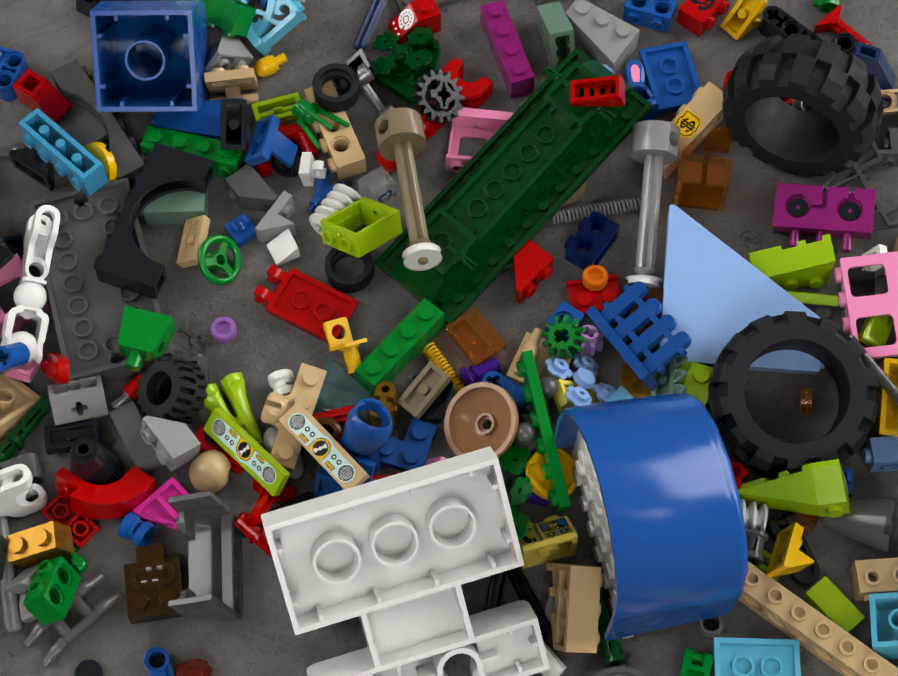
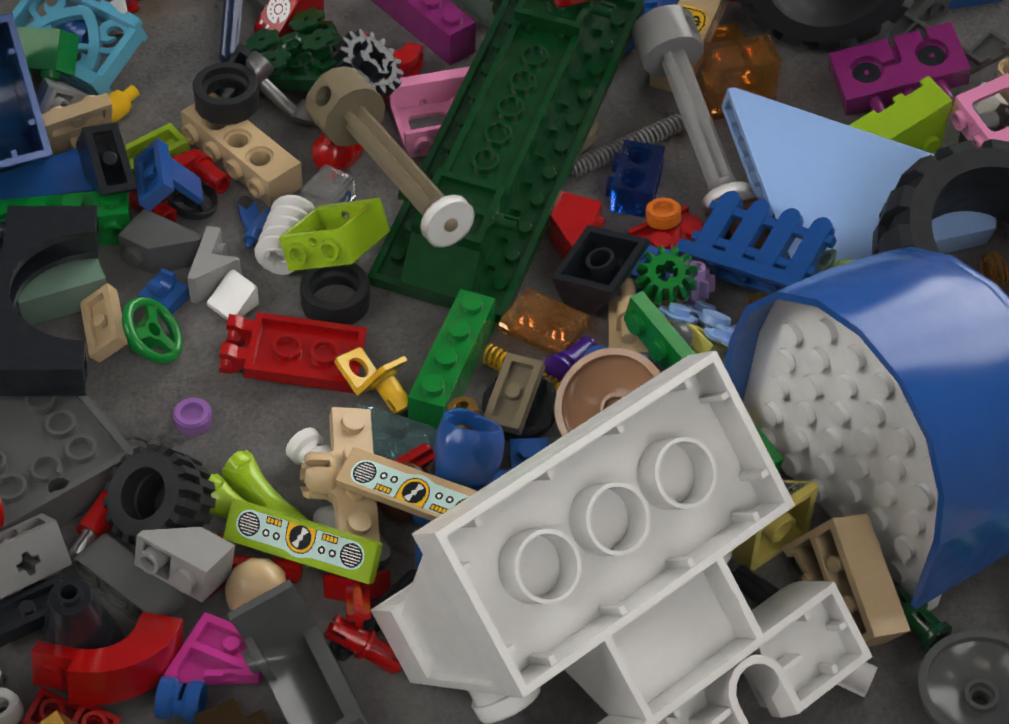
camera: 25 degrees left, 15 degrees down
green torso [118,306,177,372] -> none
green plant [292,98,350,149] -> none
white tile [298,152,327,186] -> none
none -> black slope [551,225,650,314]

